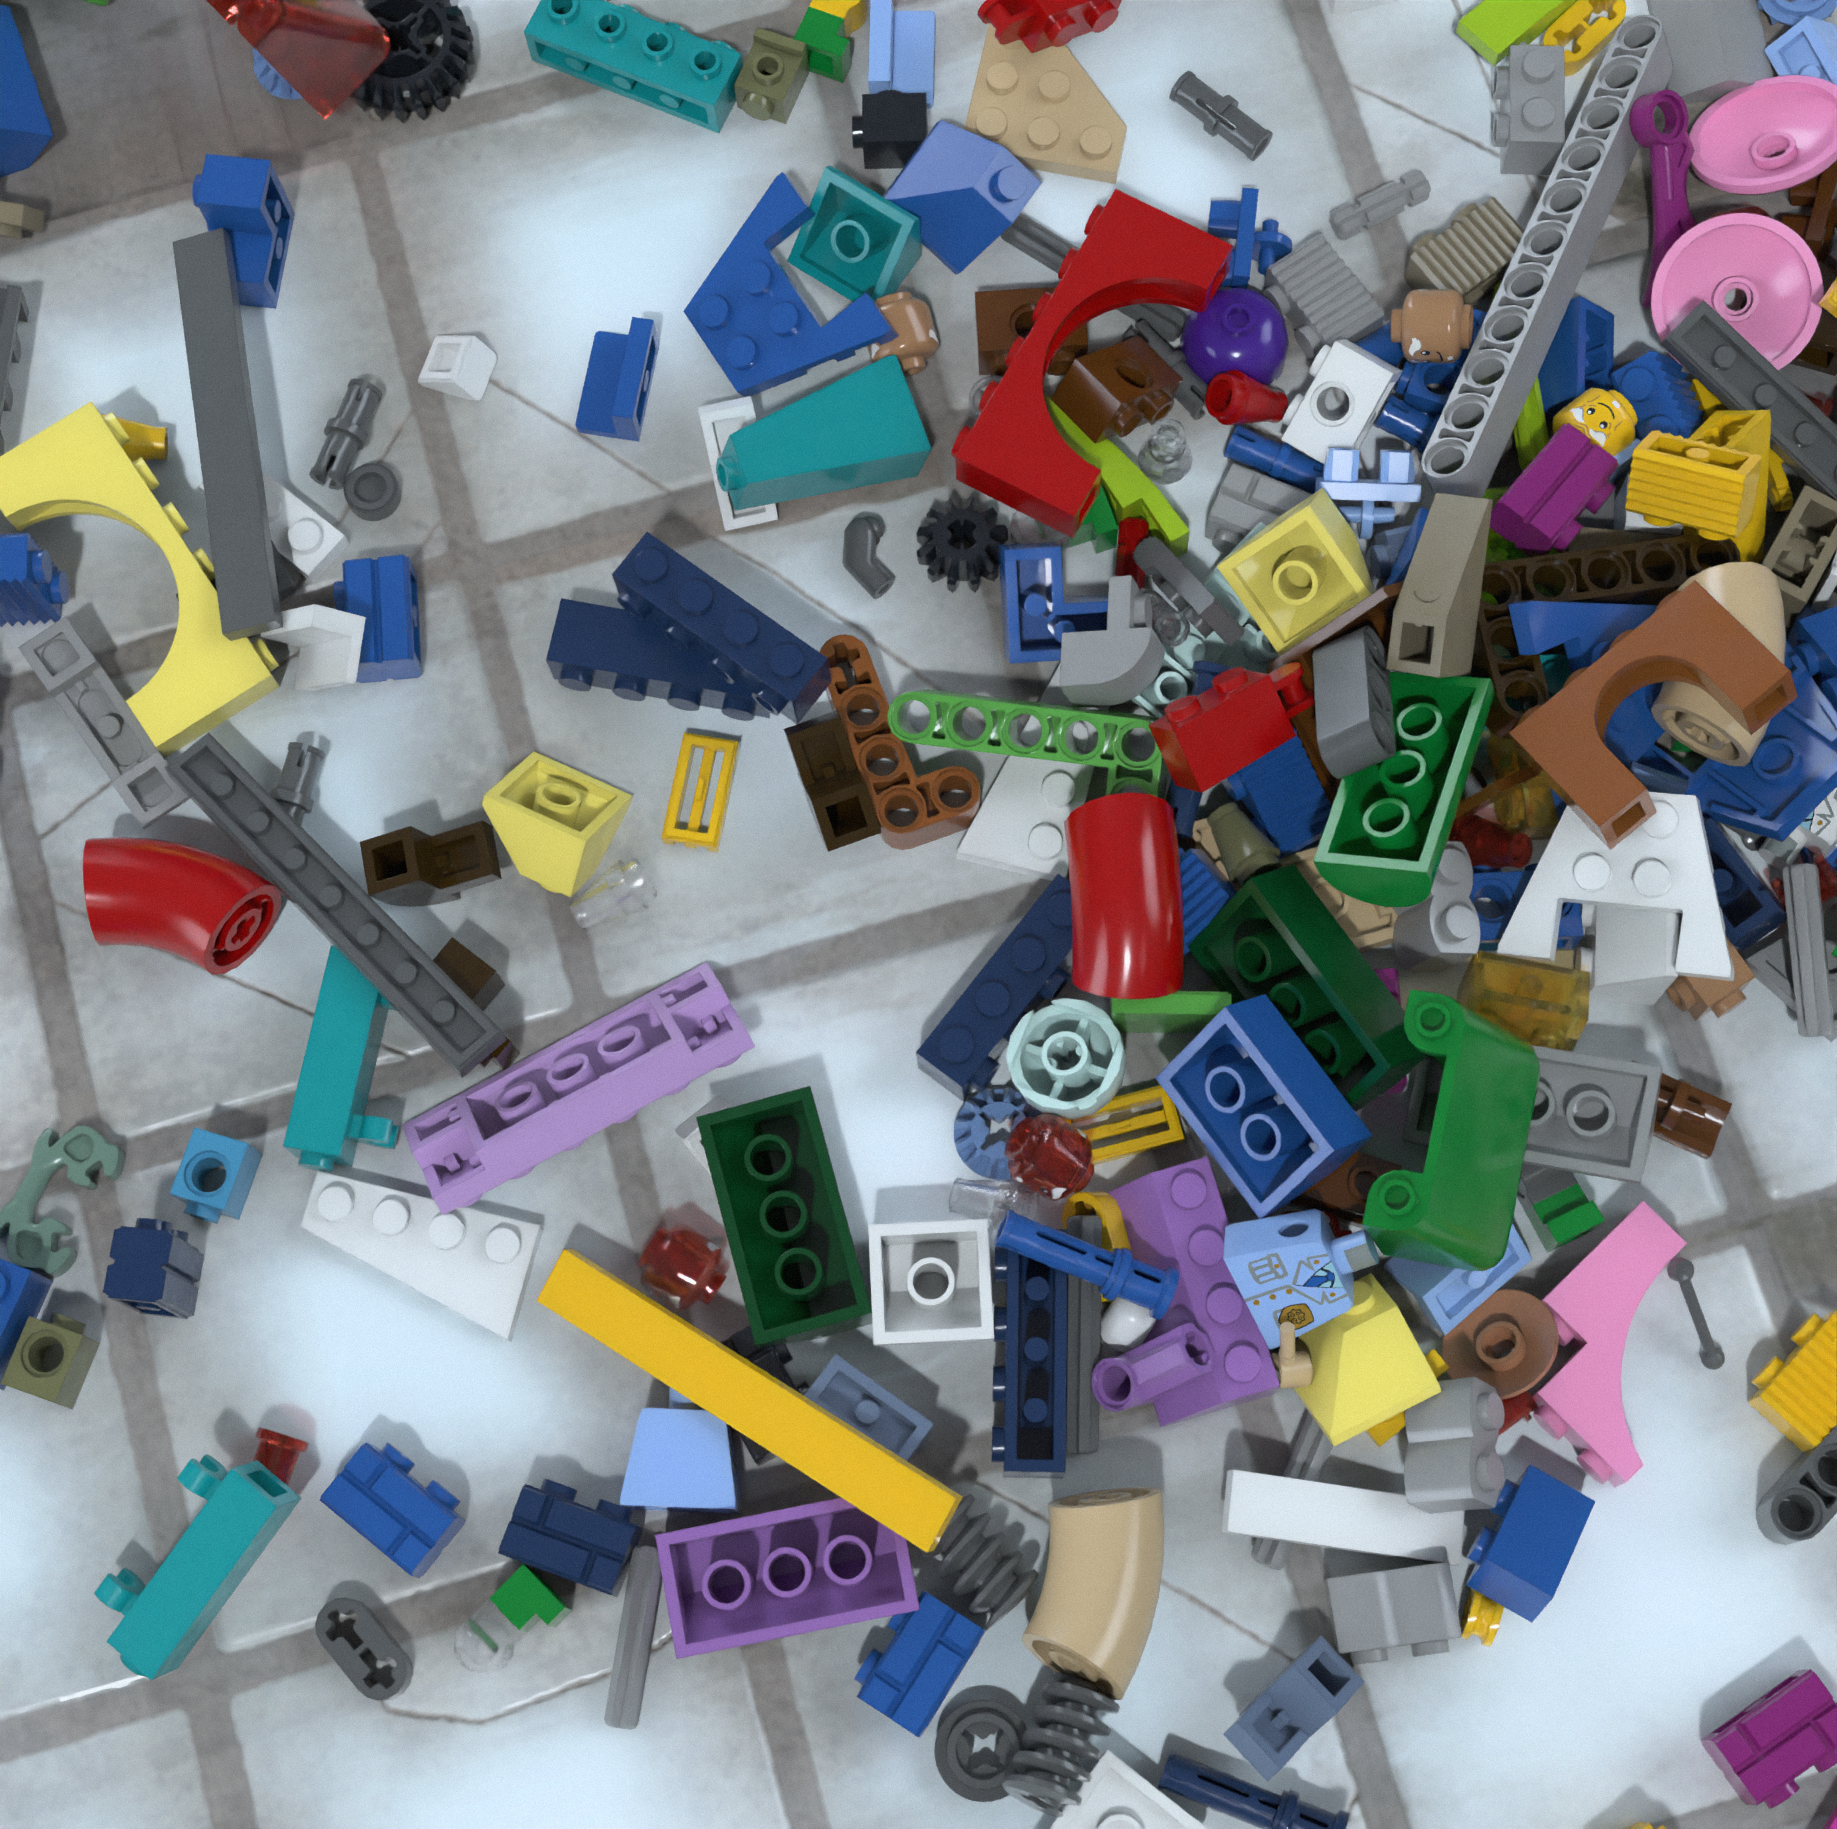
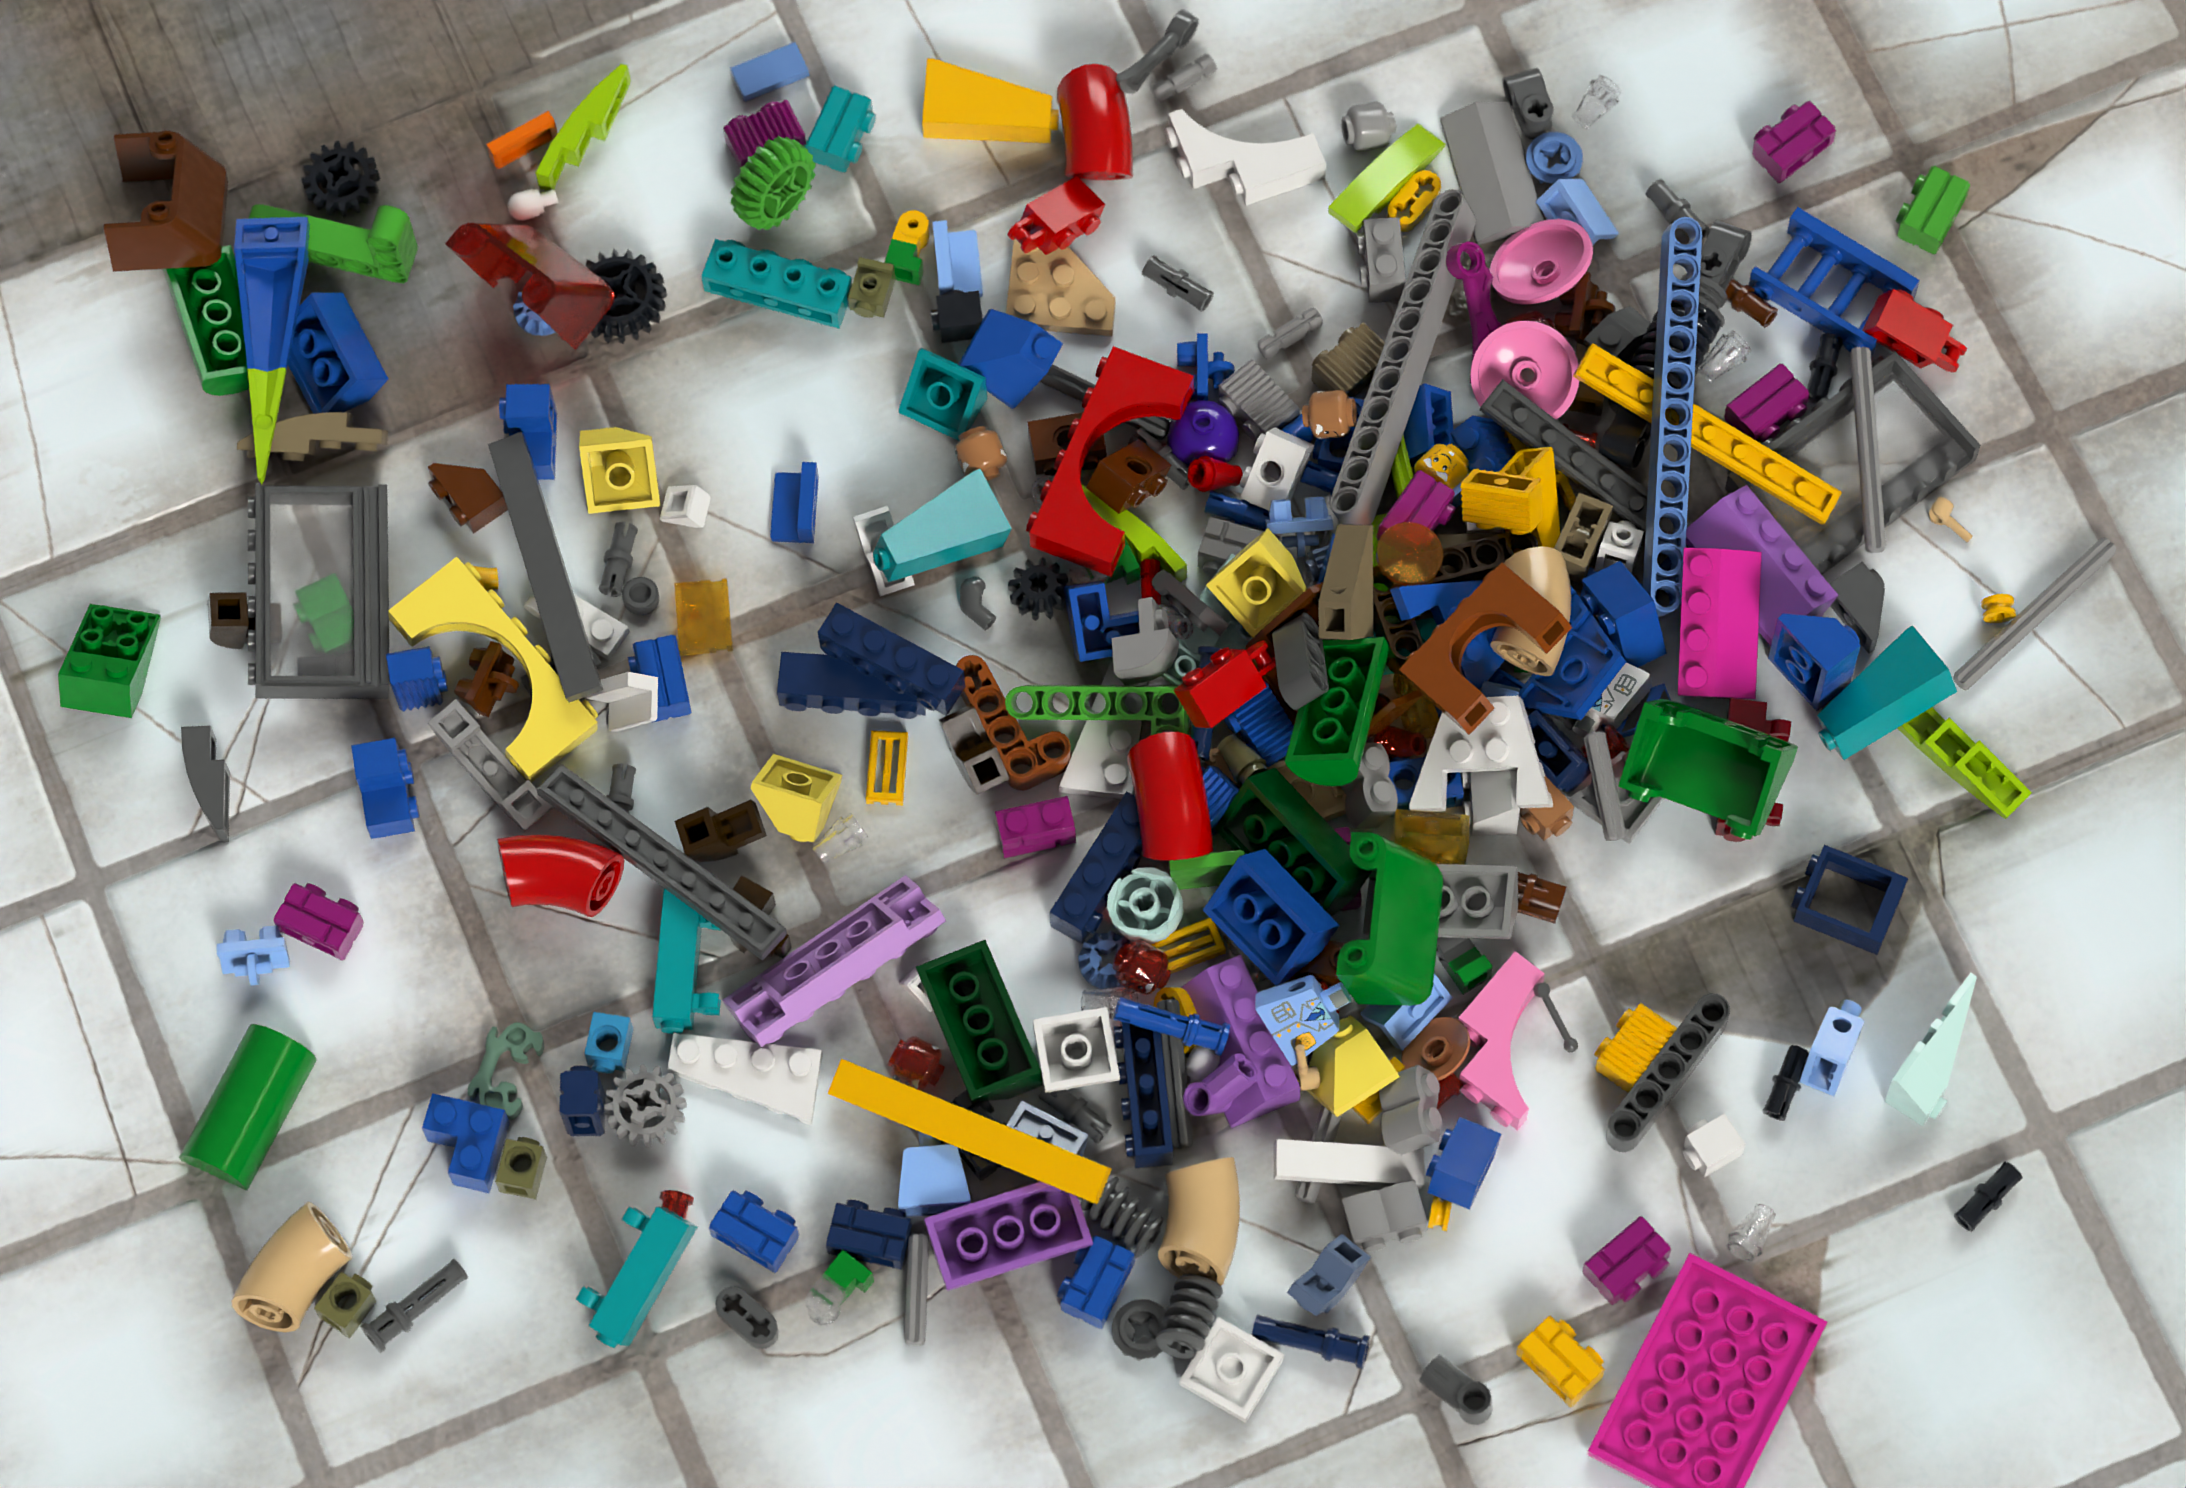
camera: 10 degrees left, 5 degrees down
blue wing [683,172,899,397] -> none
clear cone [1138,417,1193,485] -> none
none -> reddish brown slope [428,463,508,534]
none -> reddish brown hips [454,641,519,717]
none -> light yellow slope [579,427,660,514]
none -> light grey gear [604,1064,687,1148]
none -> clear yellow plate [674,578,733,656]
none -> magenta brick [995,796,1076,859]
none -> dark grey pin [1038,1088,1112,1144]
none -> clear orange piece [1376,522,1443,586]

